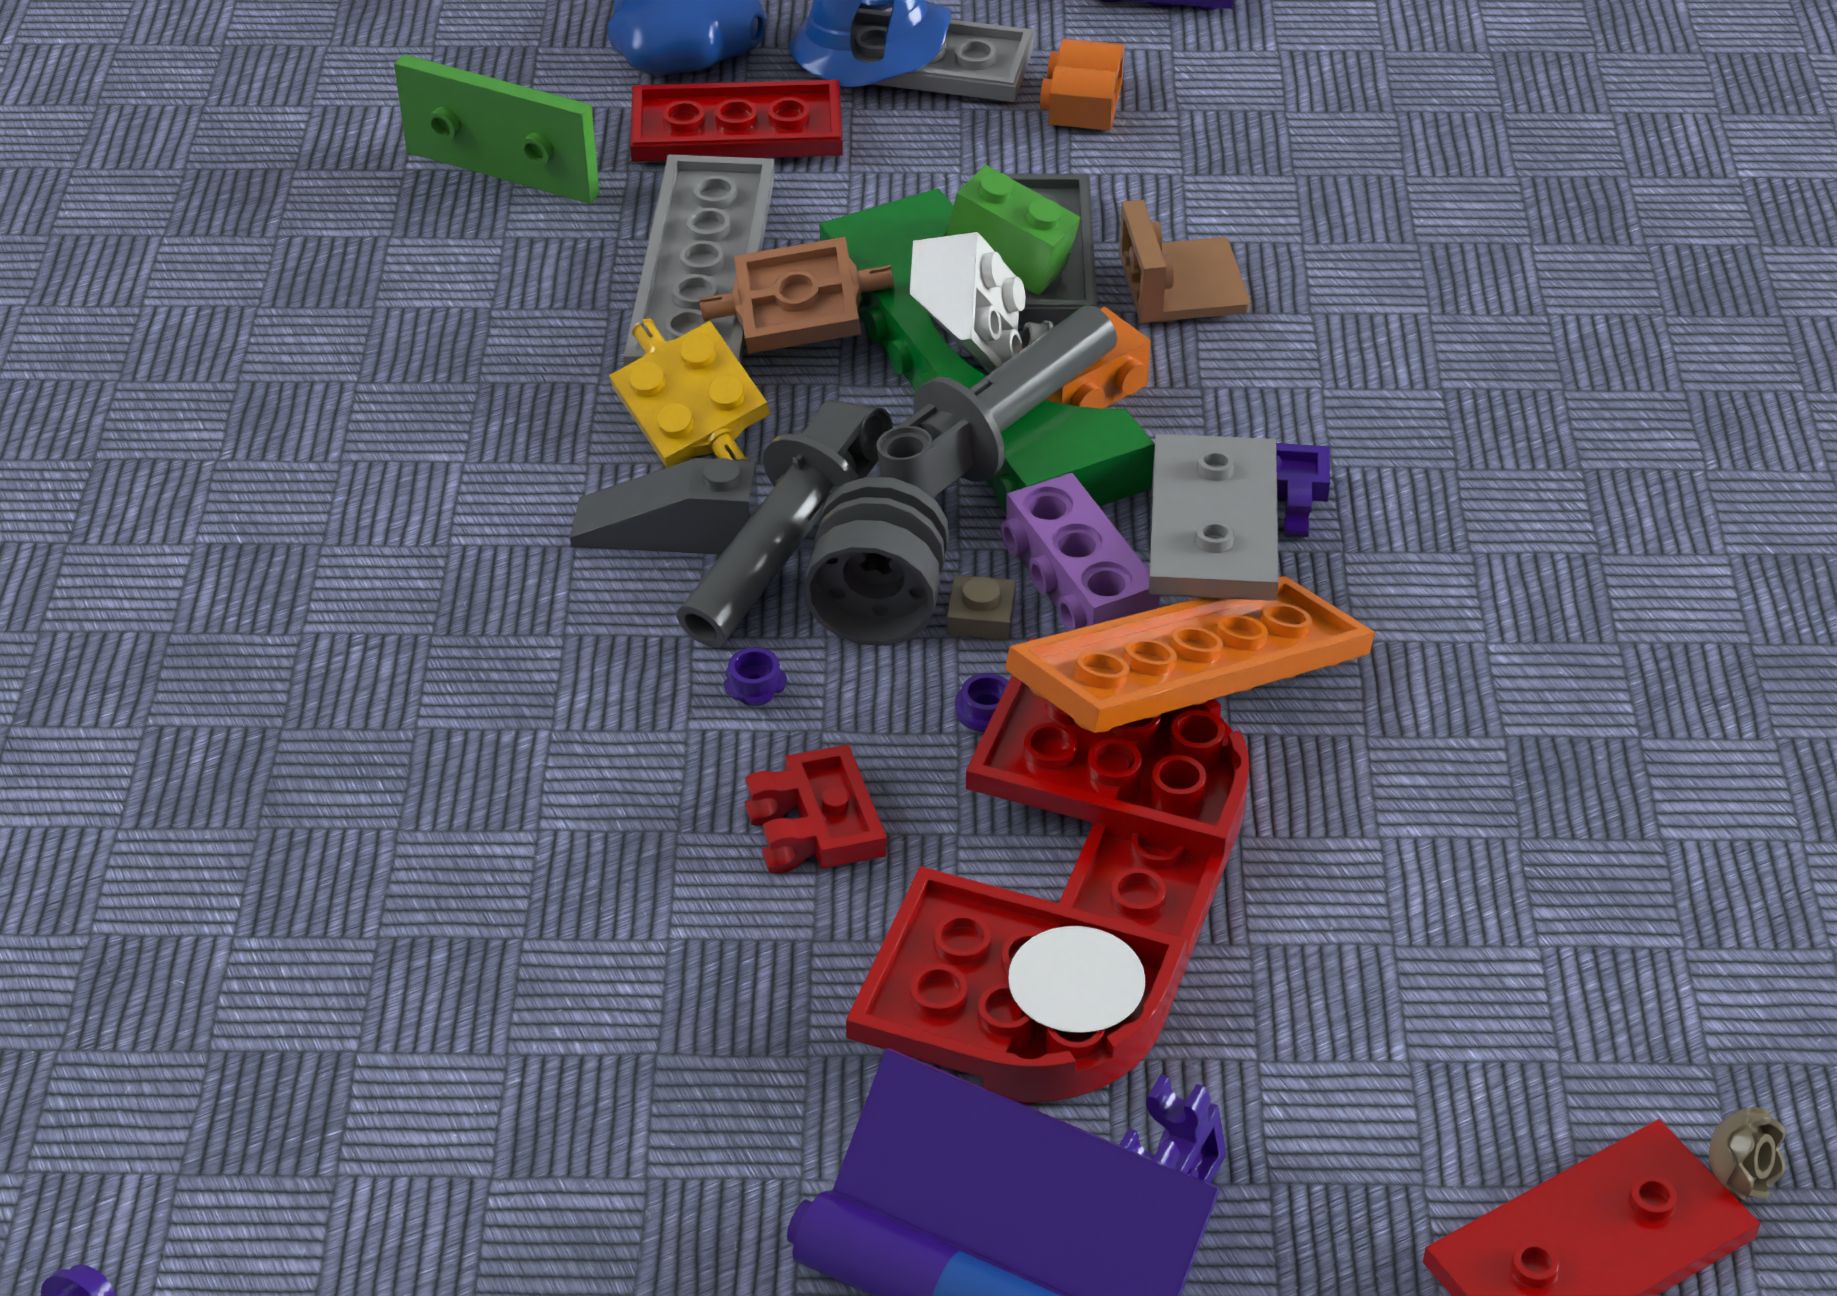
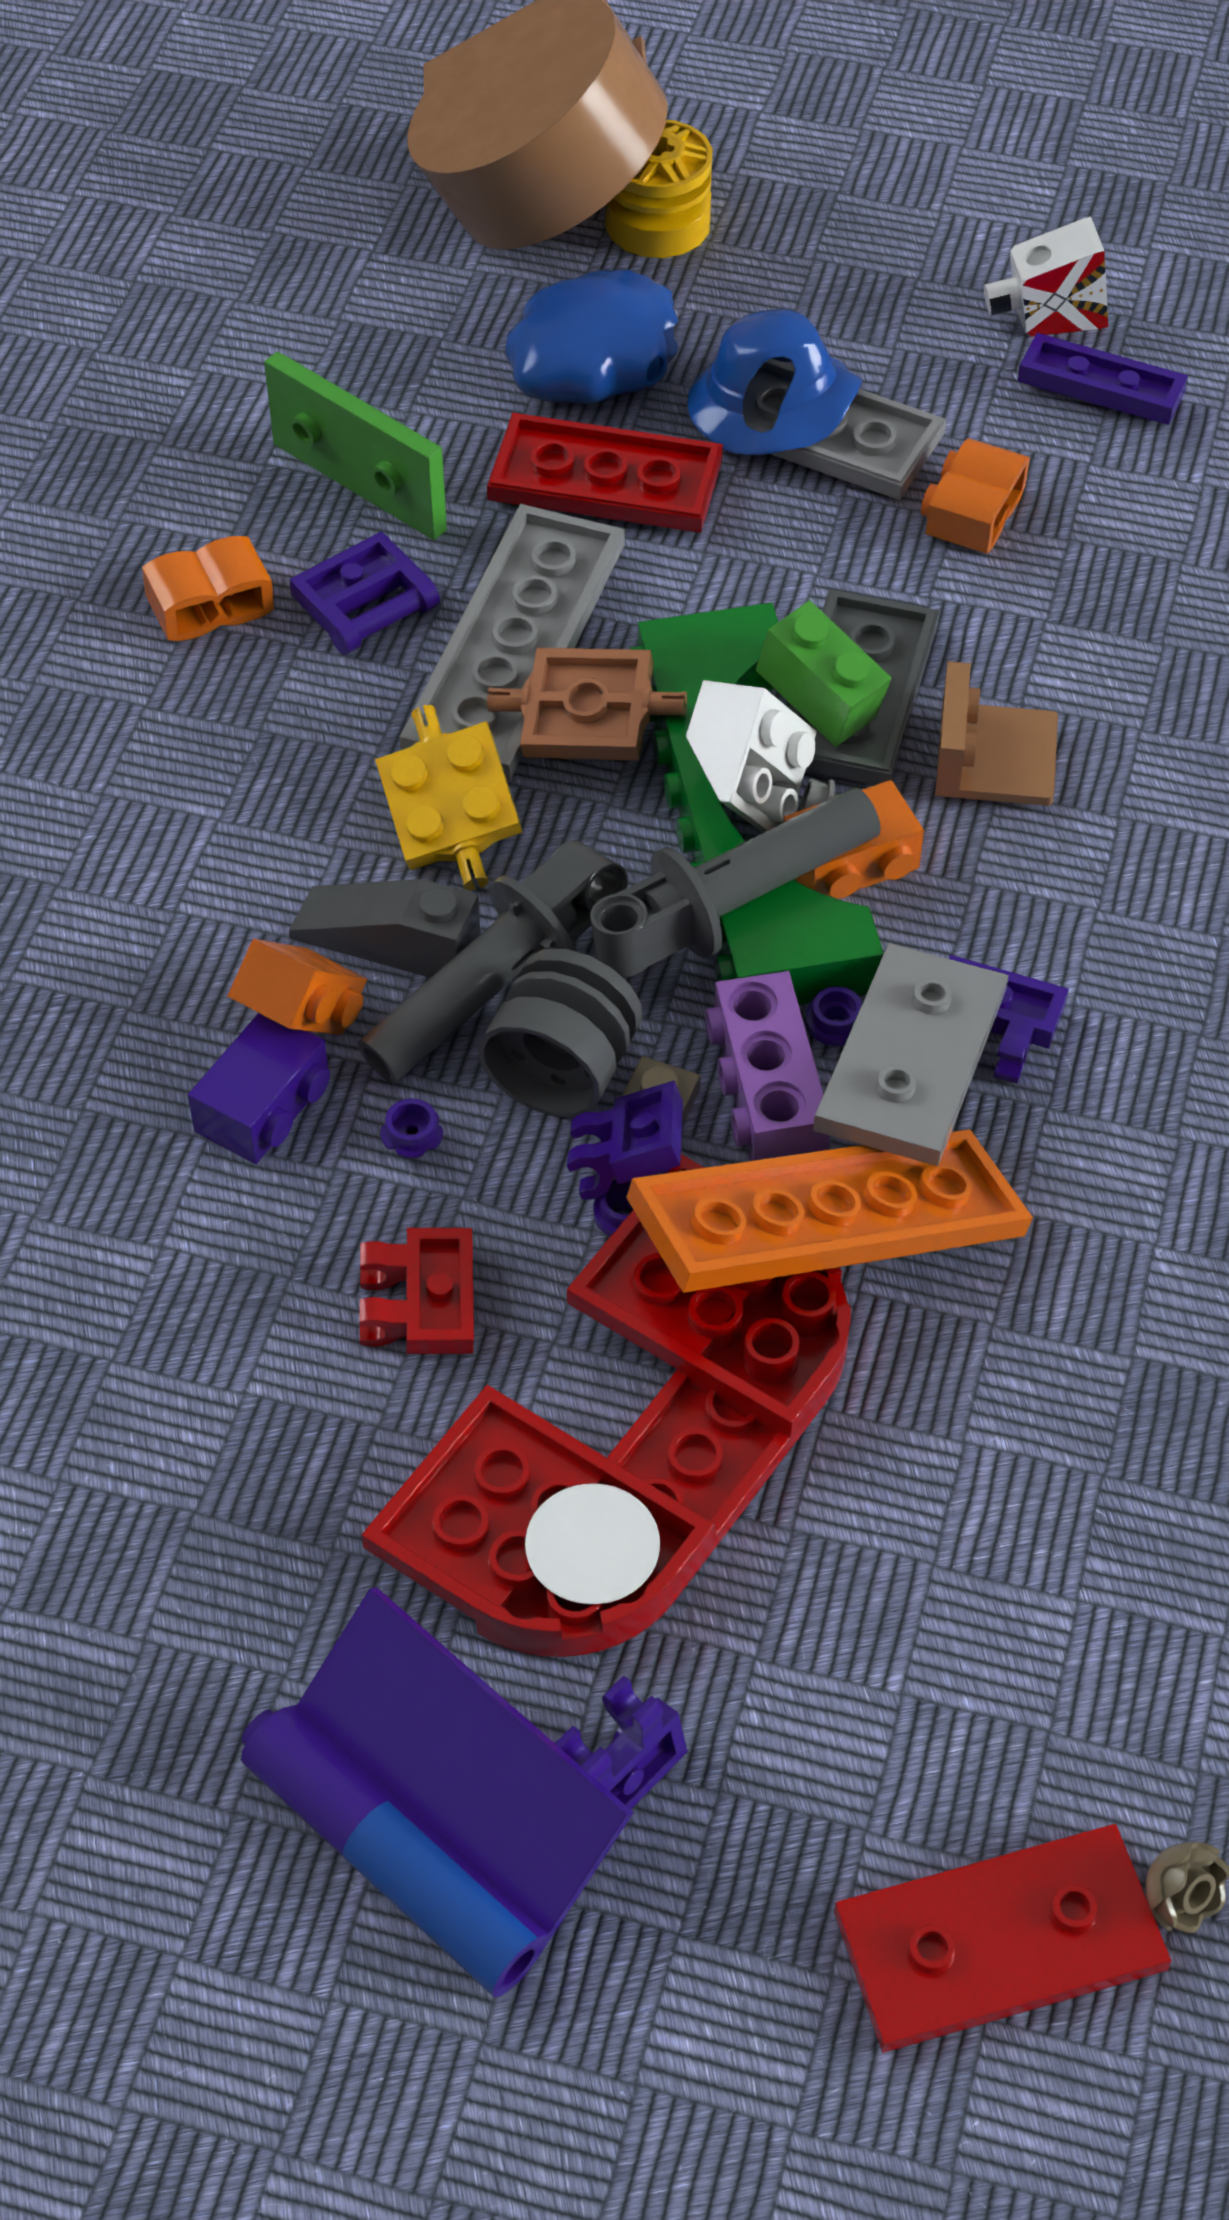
camera: 15 degrees right, 10 degrees up
none -> orange brick [142,536,274,641]
none -> dark purple brick [187,1013,330,1165]
none -> orange brick [227,939,368,1035]
none -> dark purple plate [289,531,440,655]
none -> dark purple plate [567,1080,683,1200]
none -> dark purple plate [805,986,863,1046]

